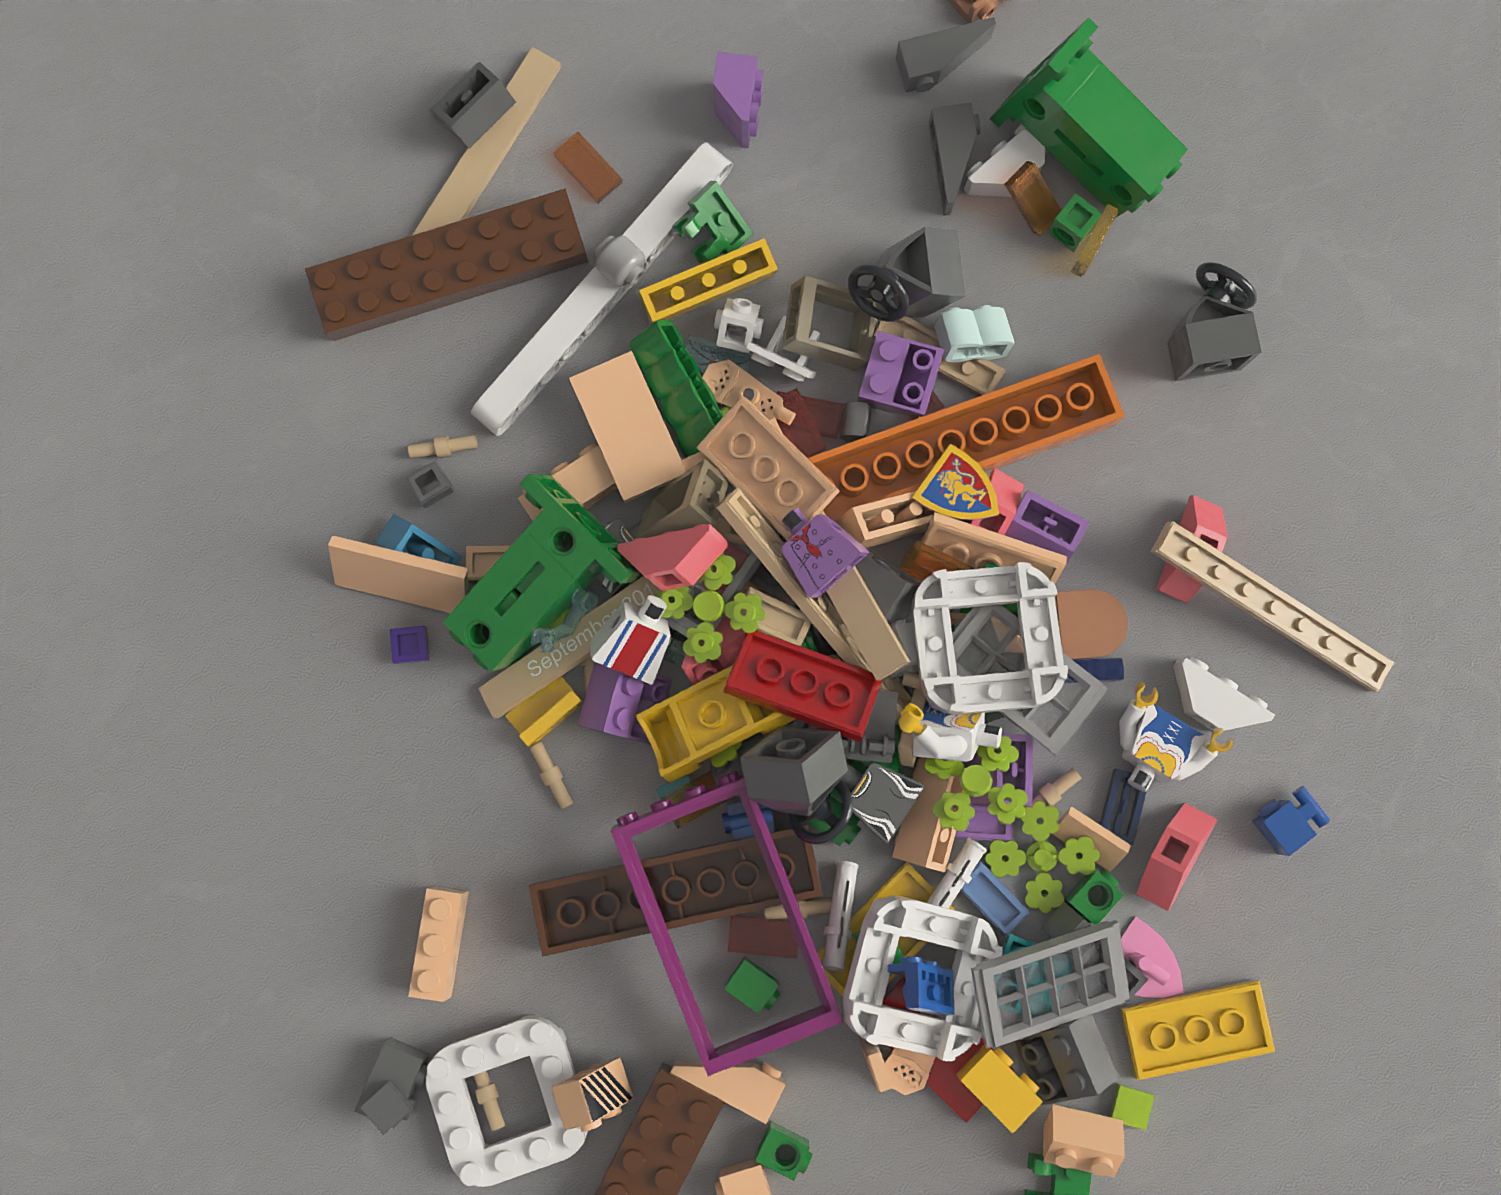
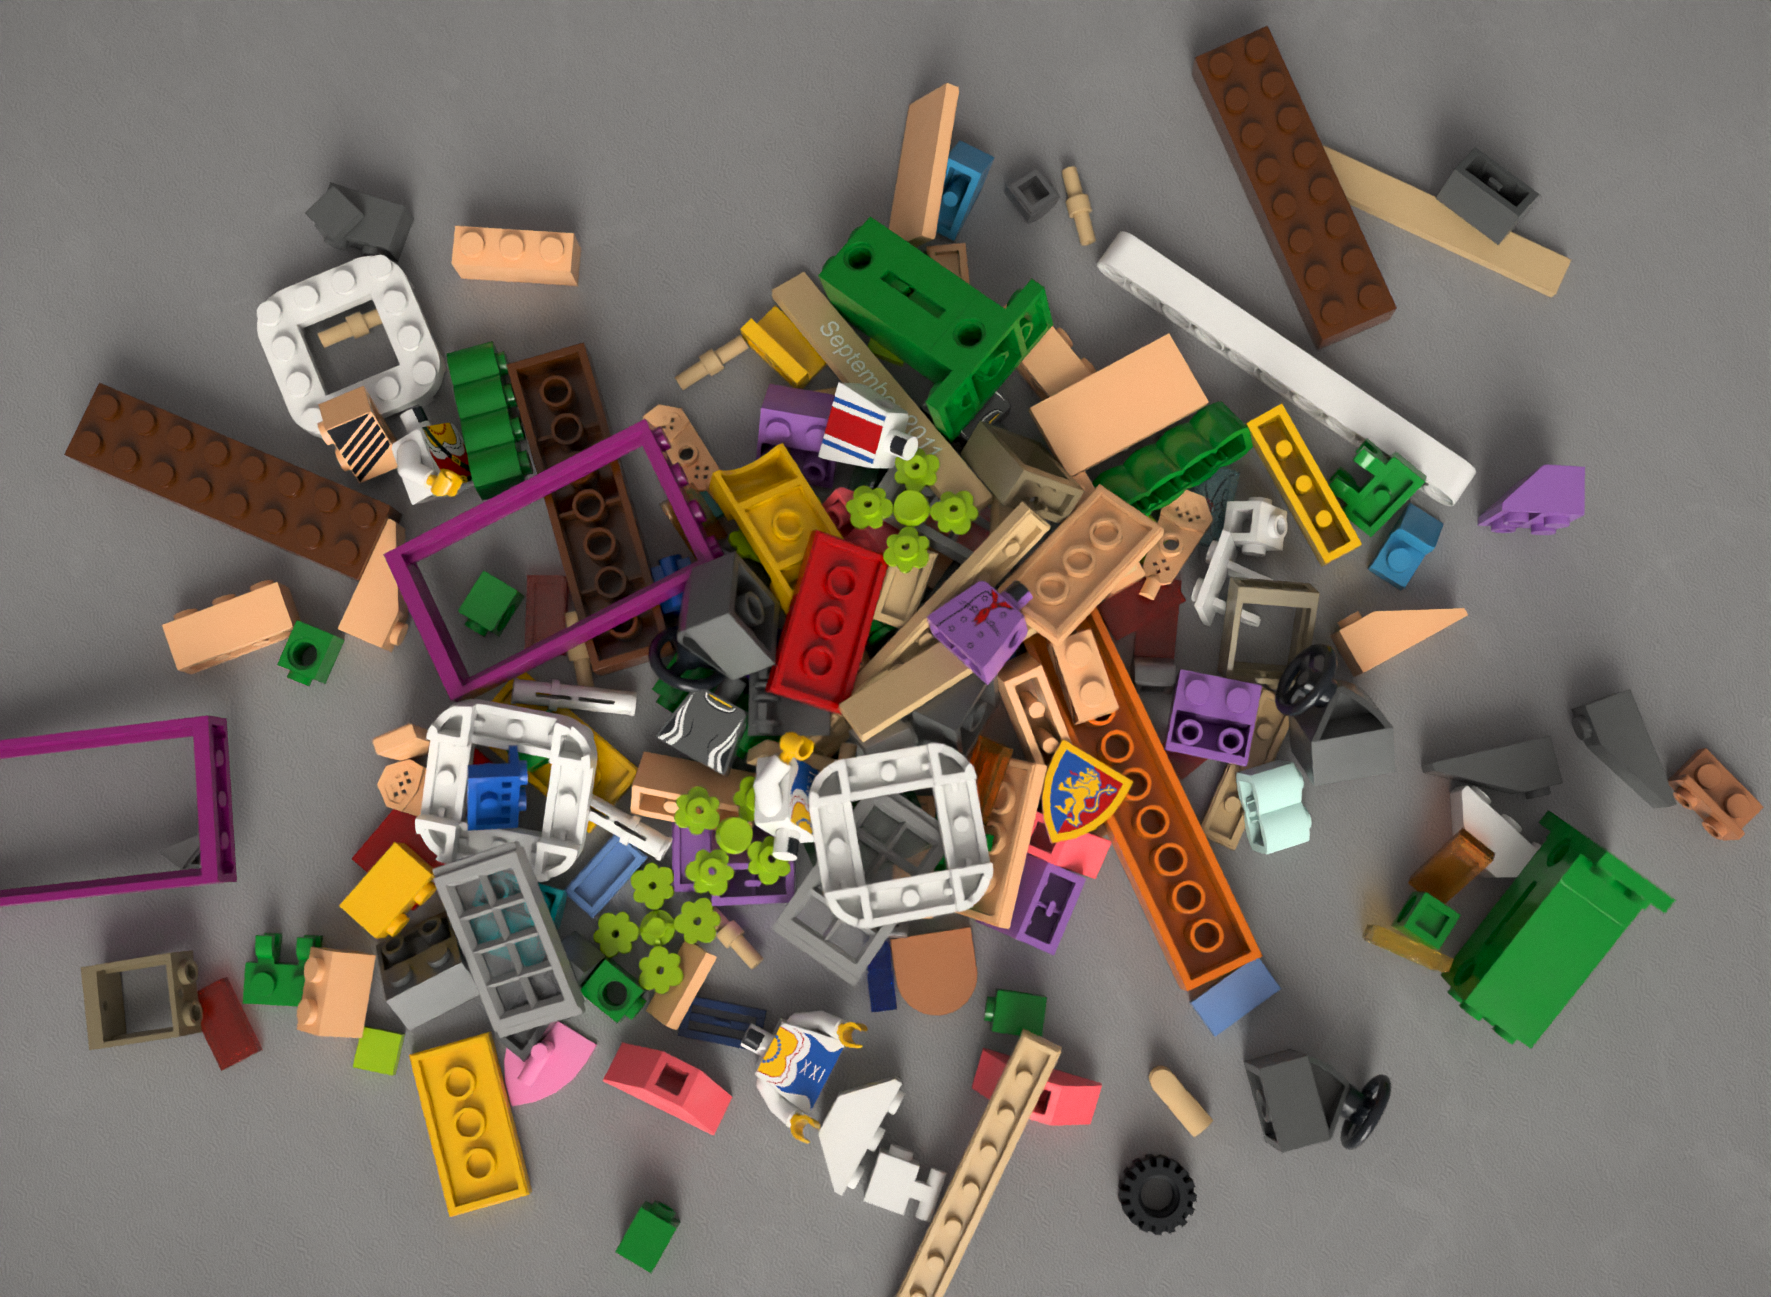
camera: 85 degrees right, 0 degrees up
dark purple plate [390,625,430,664] -> none
clear light blue arm [531,587,598,653] -> none
clear orange tile [553,132,623,204] -> none
light grey head [594,235,645,287] -> none
coral slope [617,524,728,591] -> none
blue brick [1252,786,1330,856] -> none
none -> torso [392,406,474,505]
none -> green brick [446,341,534,501]
none -> green brick [615,1200,681,1273]
none -> light nougat piece [643,404,720,504]
none -> white brick [864,1144,947,1222]
none -> green brick [984,988,1047,1037]
none -> light nougat brick [1047,629,1119,725]
none -> black tyre [1118,1154,1197,1235]
none -> tan bar [1149,1065,1213,1137]
none -> medium blue tile [1189,958,1281,1037]
none -> light nougat slope [1330,608,1468,677]
none -> dark azure slope [1367,503,1444,591]

